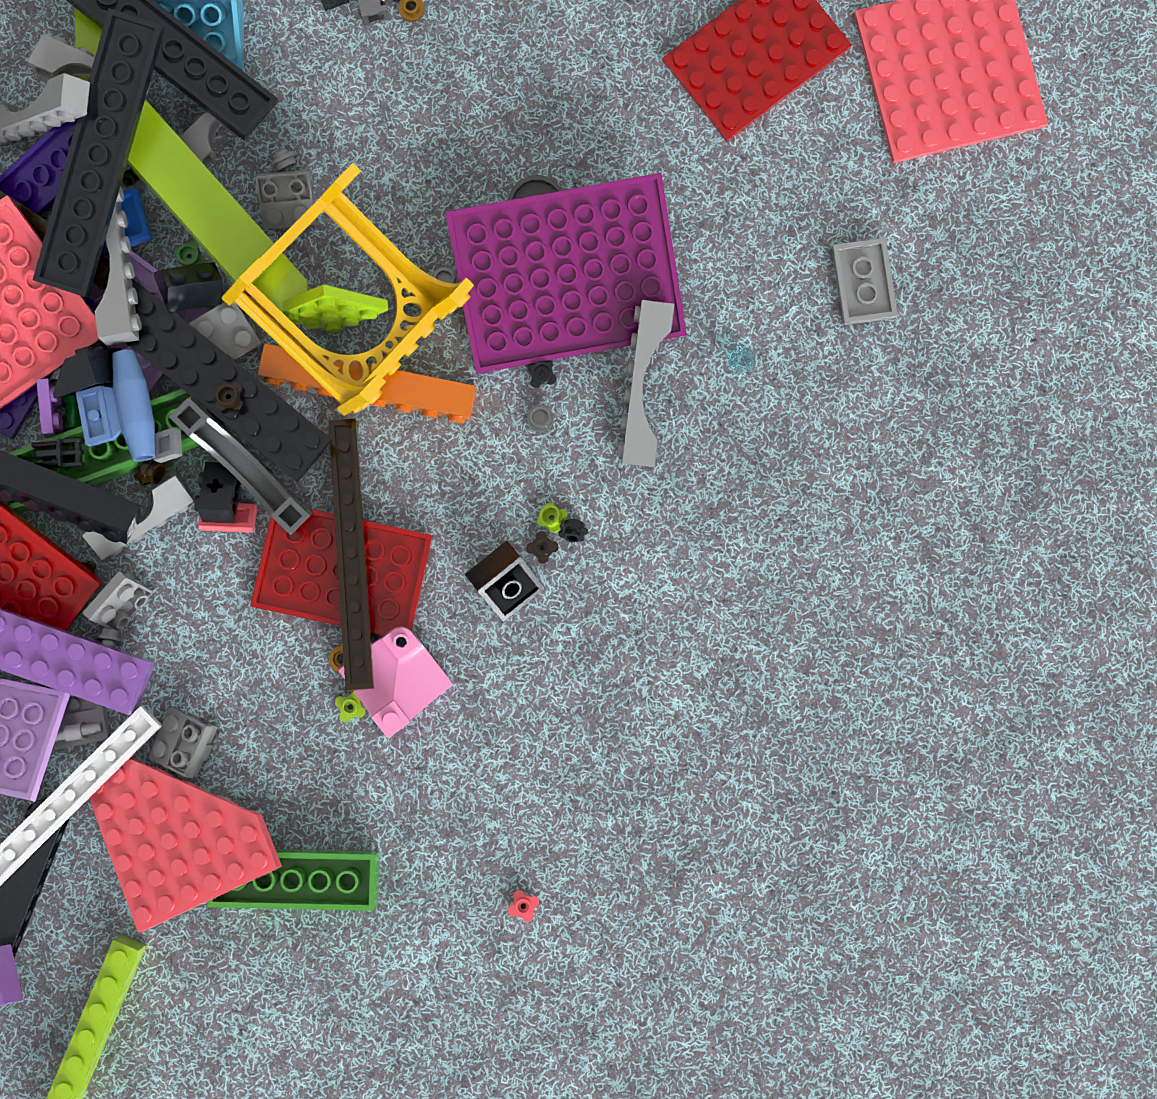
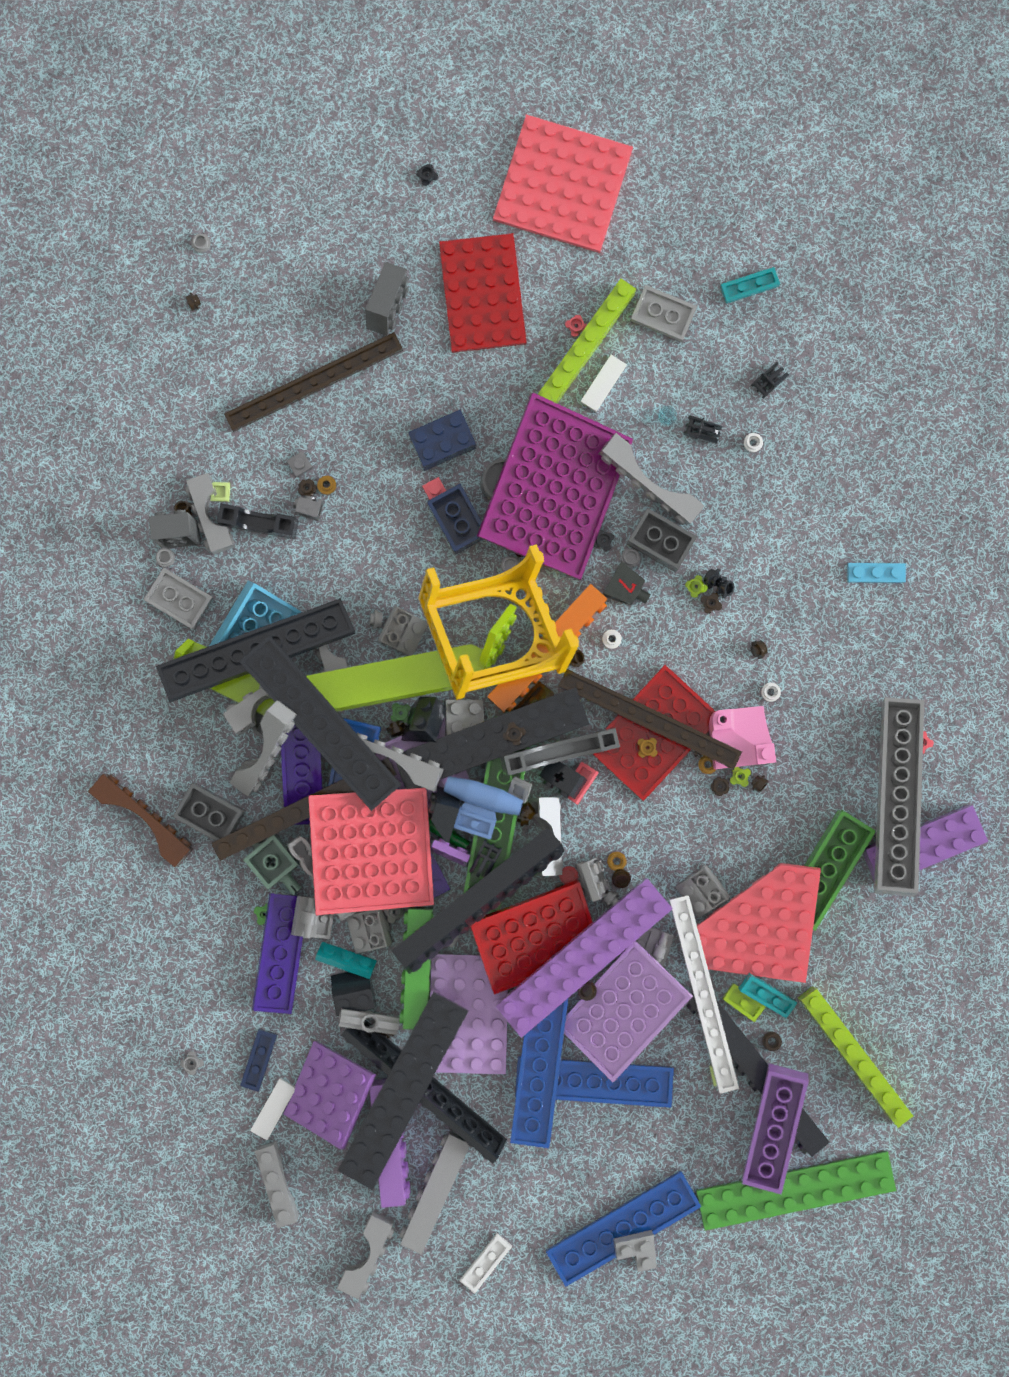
camera: 60 degrees left, 0 degrees up
black slope [465,541,545,622] -> none
none -> dark brown plate [386,721,406,737]
none -> dark blue brick [408,409,476,471]
none -> coral plate [422,477,446,500]
none -> dark blue brick [427,484,484,555]
none -> dark brown plate [514,681,555,710]
none -> lime brick [538,278,636,403]
none -> red plate [559,866,578,885]
none -> coral plate [565,315,587,337]
none -> dark brown plate [570,649,585,667]
none -> white tile [580,355,627,412]
none -> white plate [602,630,622,649]
none -> pearl dark grey torso [603,561,651,606]
none -> pearl gold plate [607,852,627,871]
none -> dark brown plate [612,869,631,888]
none -> dark grey brick [627,508,697,573]
none -> pearl gold plate [638,738,657,758]
none -> black arm [683,416,722,444]
none -> dark brown plate [711,777,730,796]
none -> black plate [716,576,734,598]
none -> teal plate [720,267,780,304]
none -> lime plate [722,983,766,1023]
none -> teal plate [738,973,797,1019]
none -> white plate [744,433,763,452]
none -> dark brown plate [750,640,768,659]
none -> black arm [751,362,789,399]
none -> dark brown plate [751,775,769,793]
none -> white plate [761,683,781,702]
none -> dark brown plate [762,1031,782,1051]
none -> medium azure plate [847,563,906,583]
none -> medium lavender brick [863,805,988,879]
none -> light grey brick [874,697,924,897]

